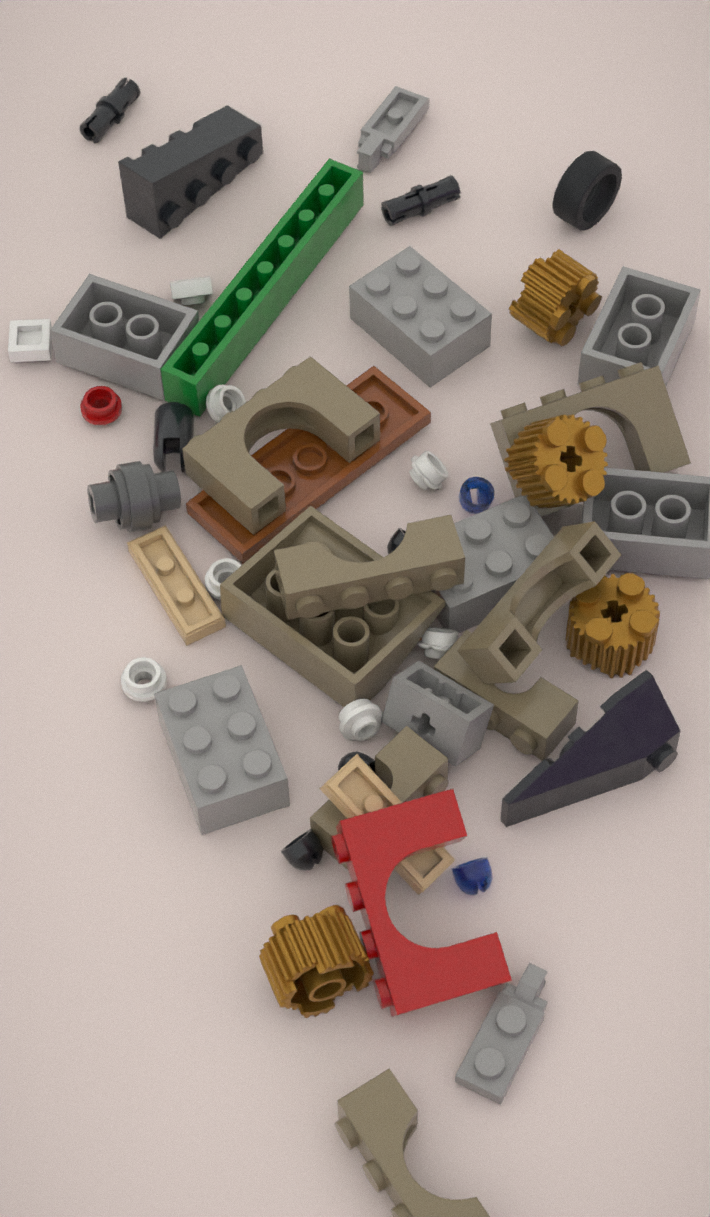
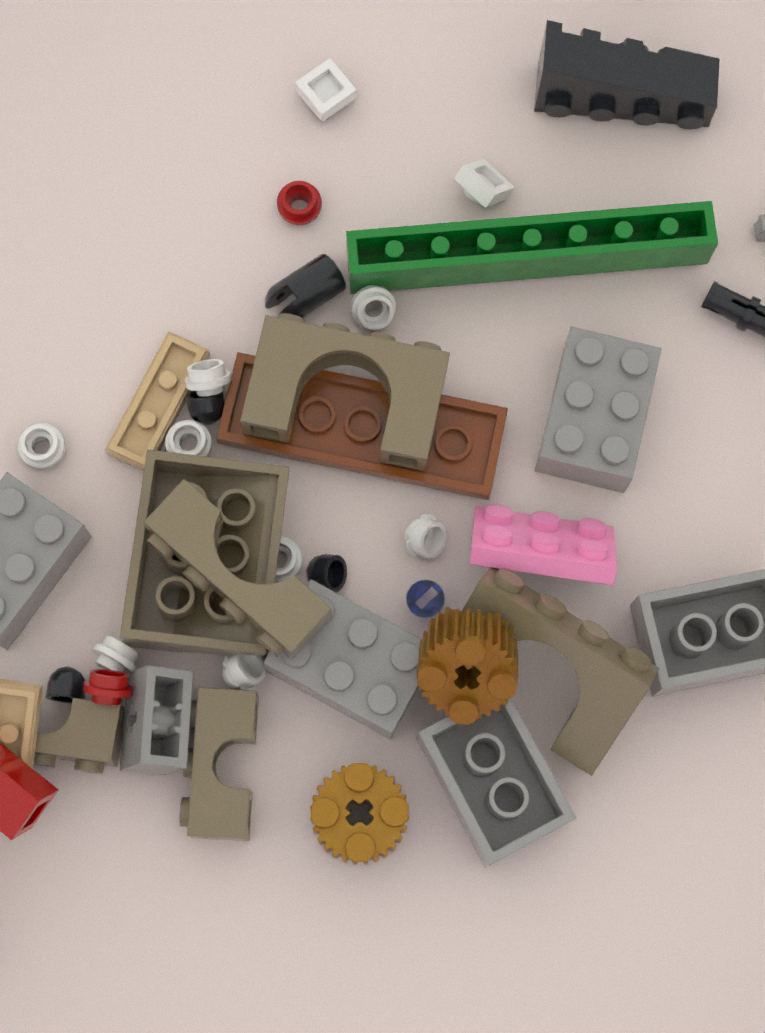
camera: 50 degrees right, 20 degrees up
light grey brick [50,274,199,401] -> none
dark grey piece [87,461,181,532] -> none
clear blue hinge [451,857,493,896] -> none
dark tan arch [457,521,621,684] -> none
black wedge [500,669,681,827] -> none
pearl gold brick [509,249,602,346] -> none
none -> red plate [83,669,133,705]
none -> white plate [185,359,232,396]
none -> black hinge [186,391,225,425]
none -> bright pink plate [469,504,617,586]

